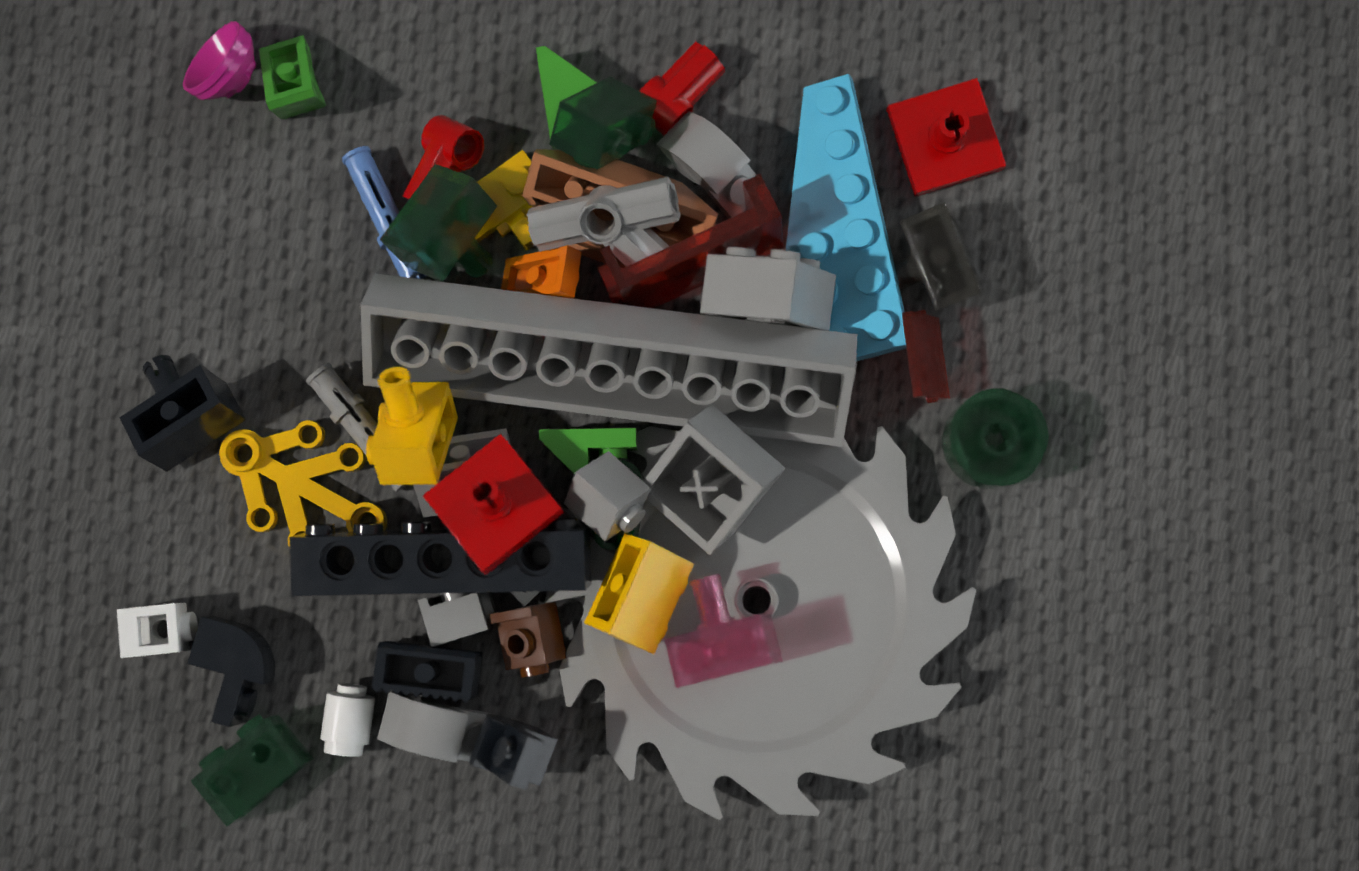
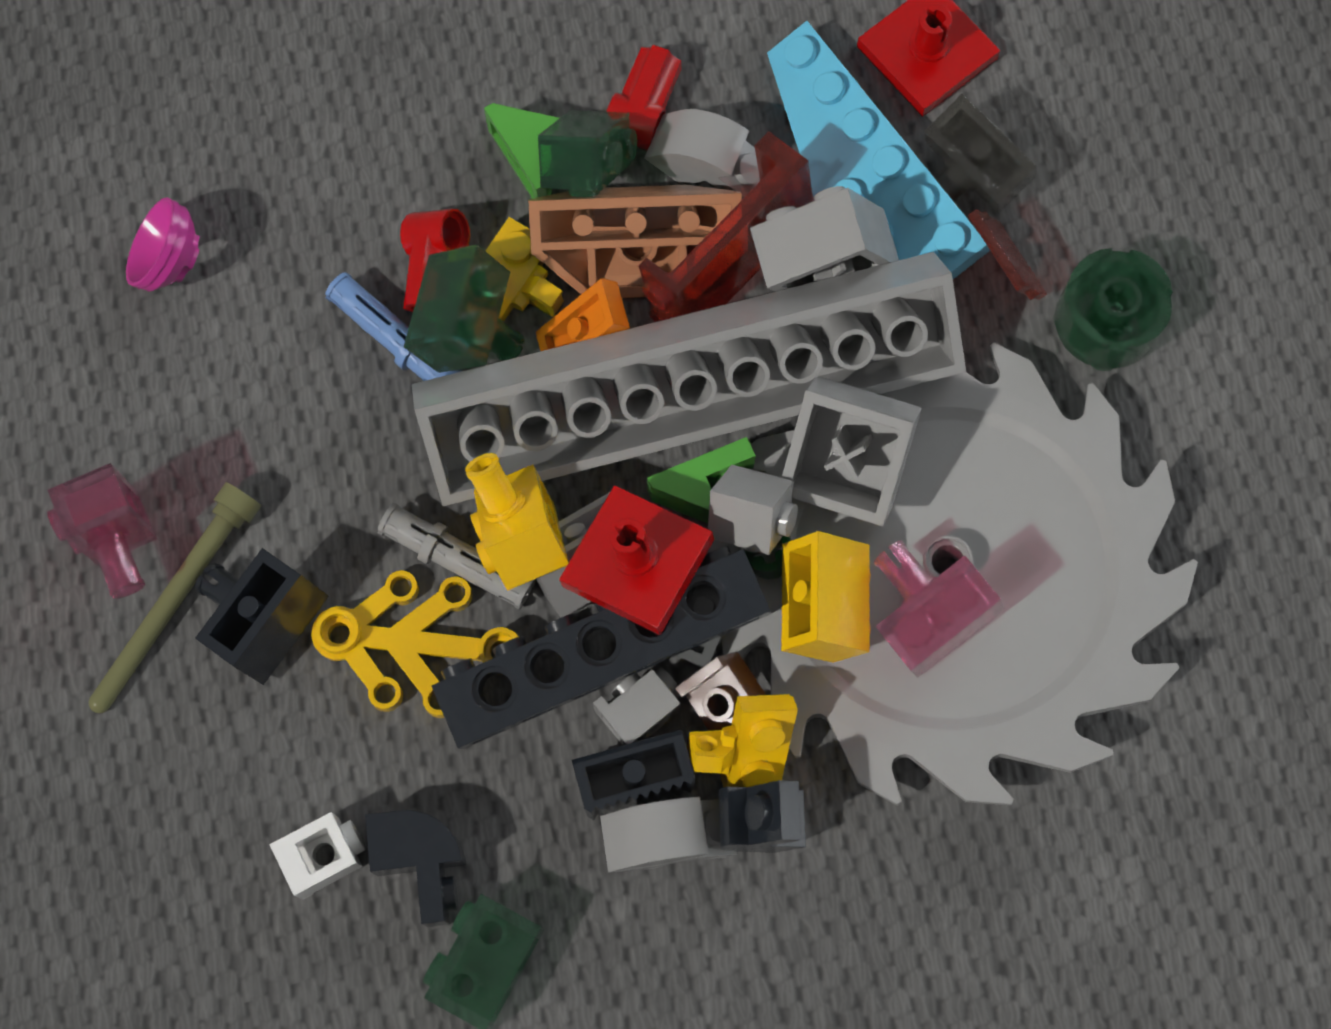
camera: 25 degrees left, 10 degrees down
bright green slope [259,35,326,119] -> none
white brick [320,683,375,757] -> none
light grey piece [527,177,680,280] -> none
none -> clear pink brick [47,463,157,599]
none -> olive piece [88,482,262,714]
none -> yellow hinge [687,694,798,787]

